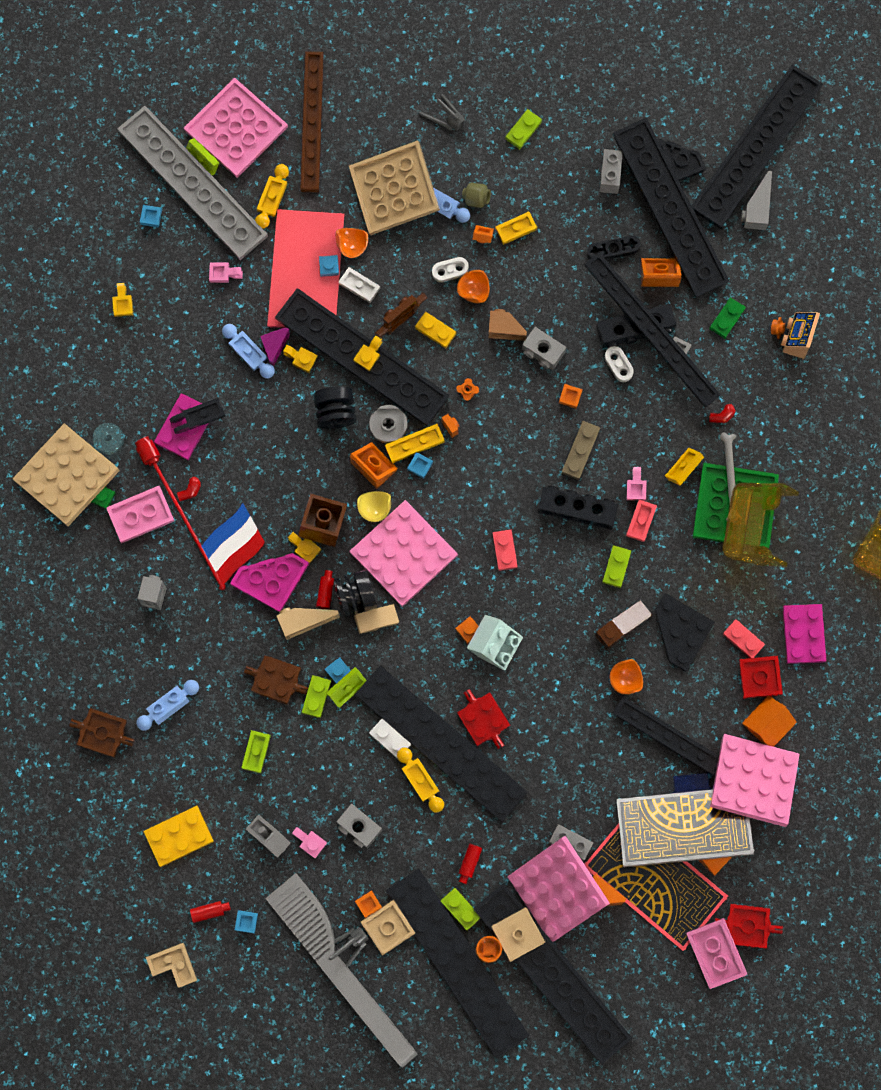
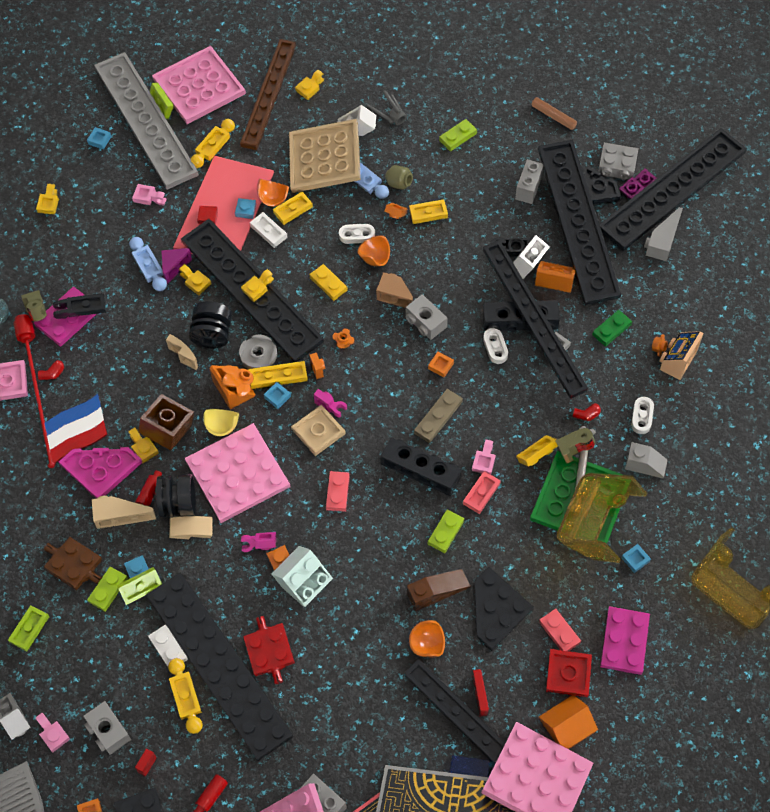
camera: 15 degrees right, 15 degrees down
reddish brown plate [374,292,428,338] -> none
none -> olive leg [21,290,47,321]
none -> red tile [135,749,157,777]
none -> tan slope [166,334,198,370]
none -> red tile [197,206,218,225]
none -> orange plate [221,365,254,398]
none -> dark pink plate [241,532,276,552]
none -> yellow plate [273,192,313,225]
none -> tan plate [291,405,346,456]
none -> yellow plate [295,70,324,100]
none -> dark pink plate [314,389,347,418]
none -> white slope [338,105,376,136]
none -> red tile [472,669,489,717]
none -> white slope [513,235,550,279]
none -> nougat axle [532,97,577,130]
none -> olive leg [555,428,595,464]
none -> light grey plate [598,142,639,180]
none -> magenta slope [619,168,657,199]
none -> dark azure plate [621,544,651,573]
none -> light grey slope [625,442,667,478]
none -> white plate [631,397,654,434]

